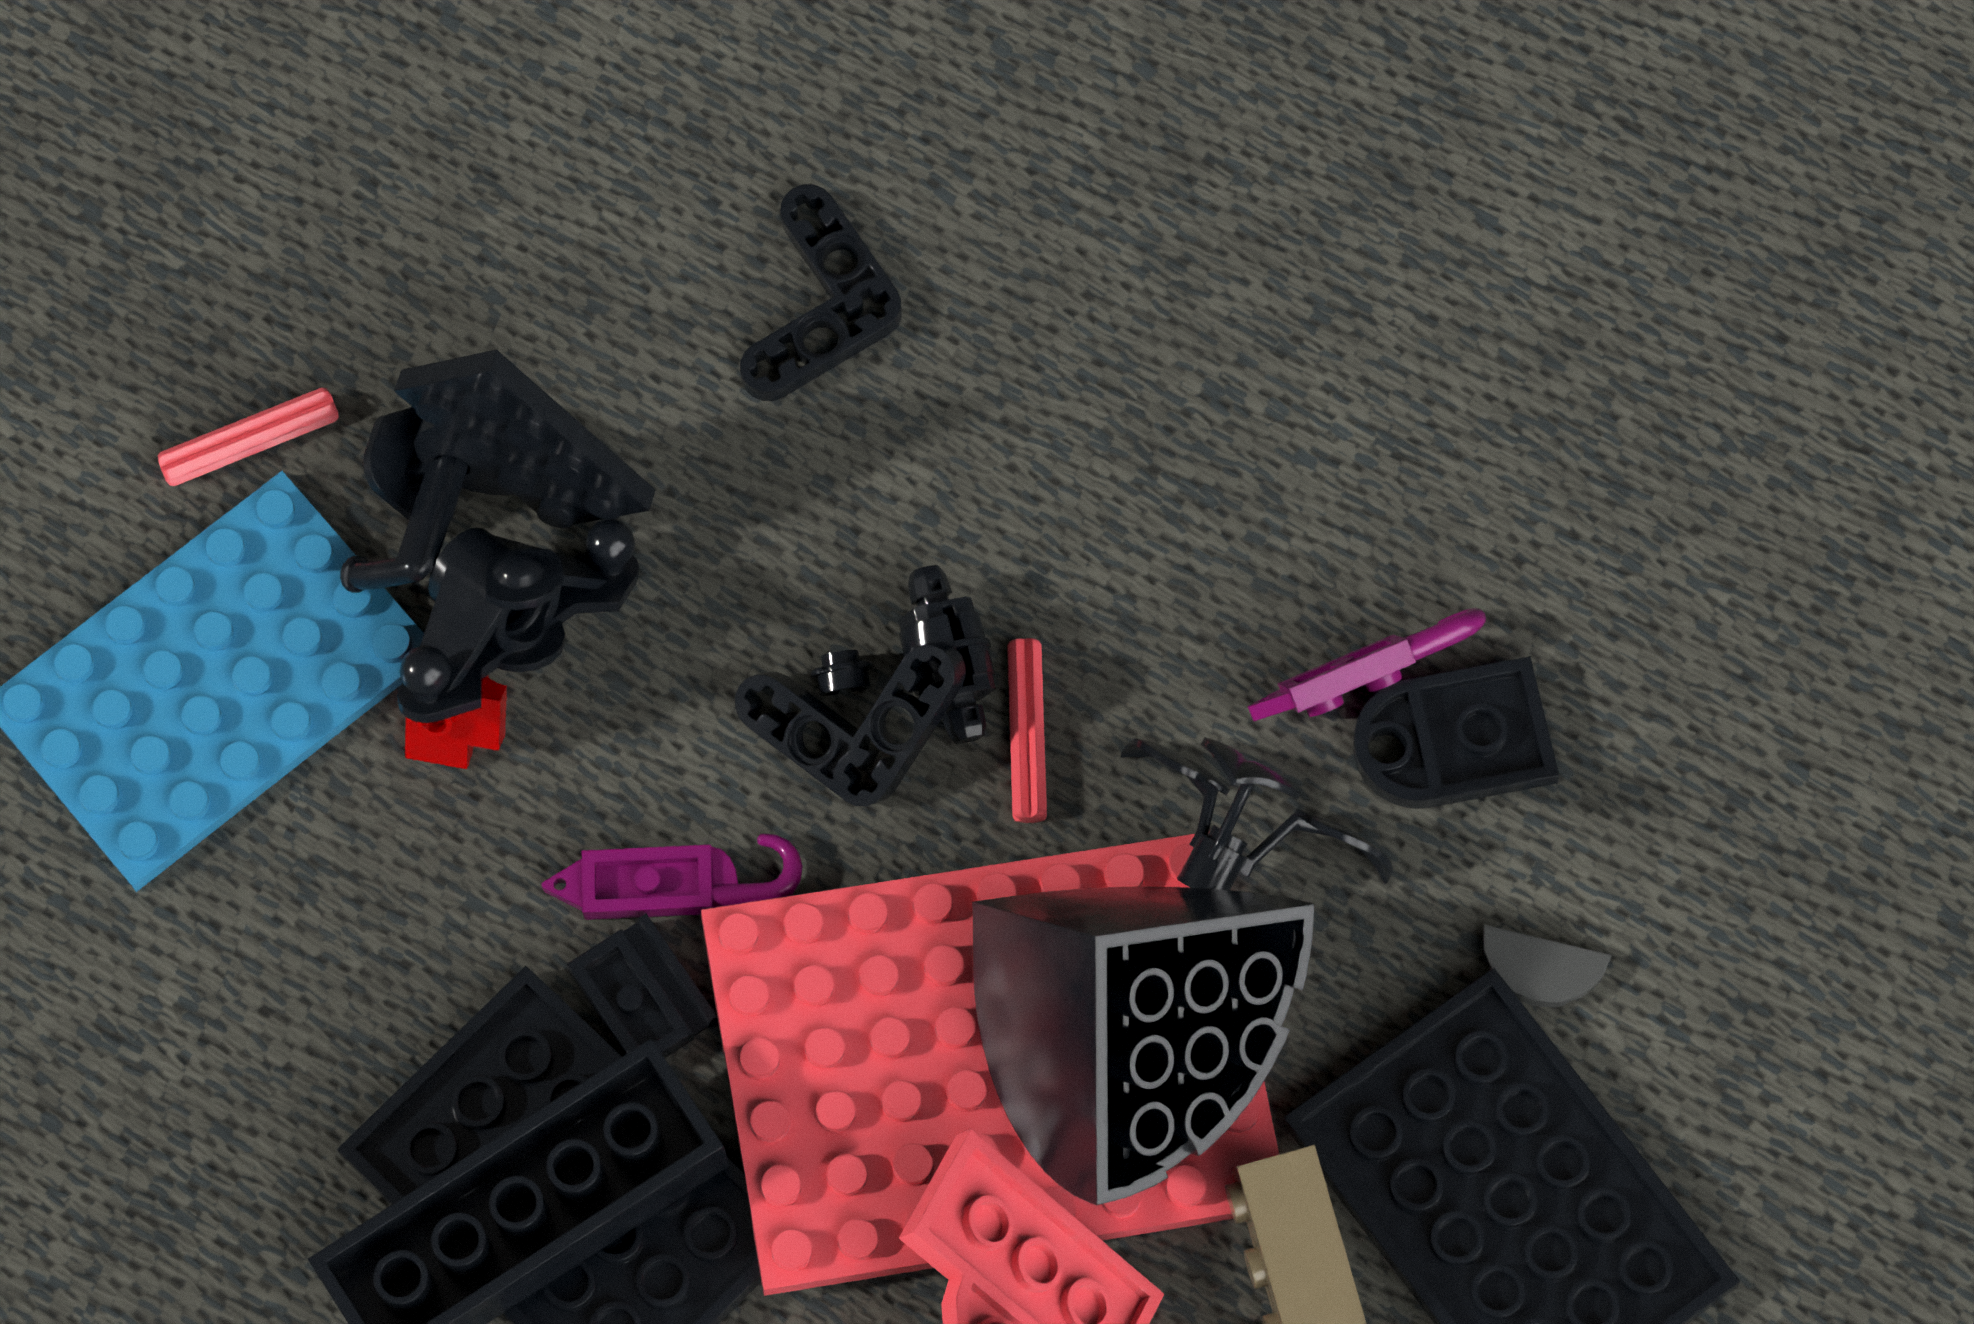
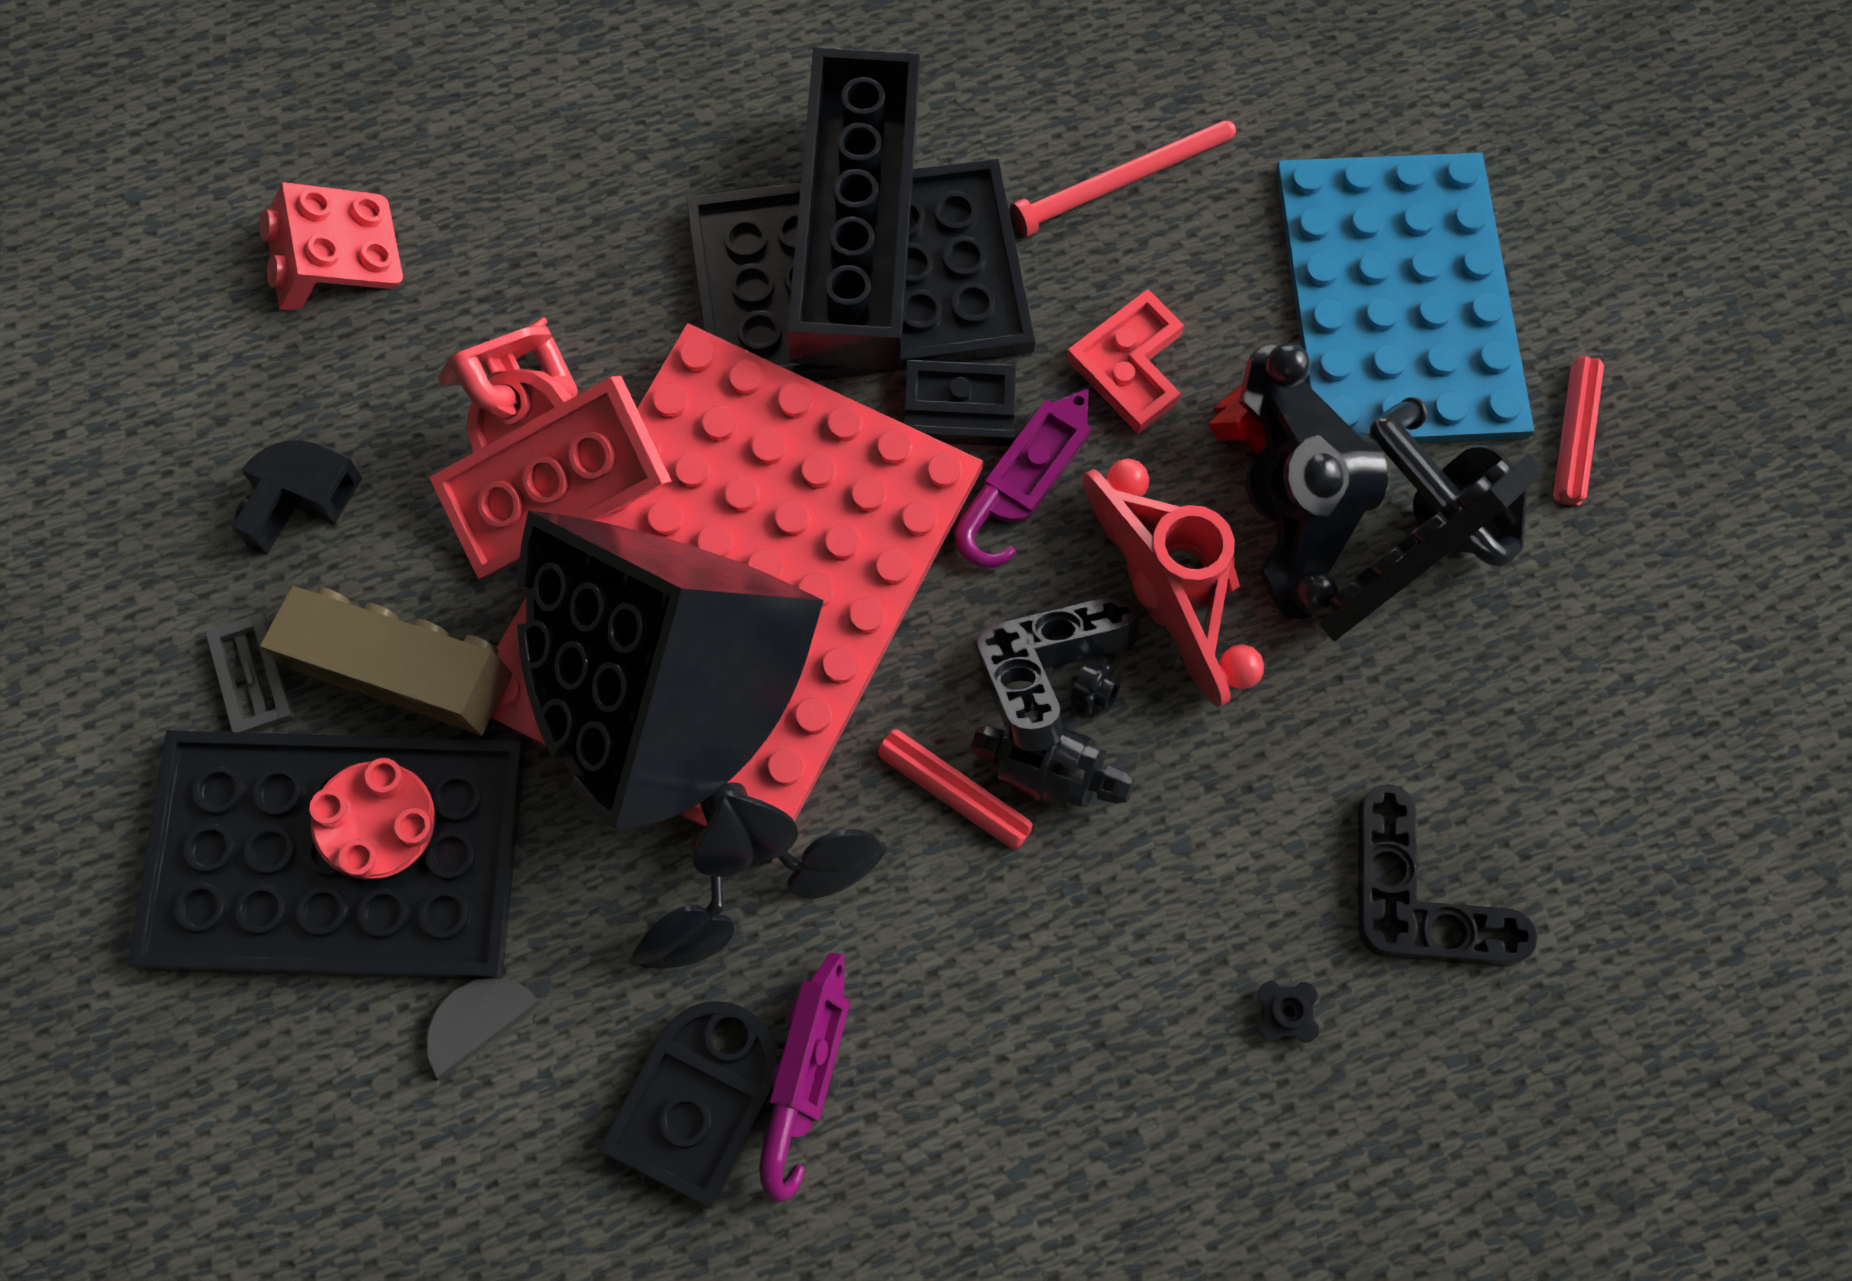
camera: 120 degrees right, 0 degrees up
none -> coral dish [309,758,435,880]
none -> coral bar [1009,120,1236,238]
none -> coral plate [1066,289,1184,434]
none -> coral piece [1082,458,1264,707]
none -> black plate [1257,981,1319,1043]

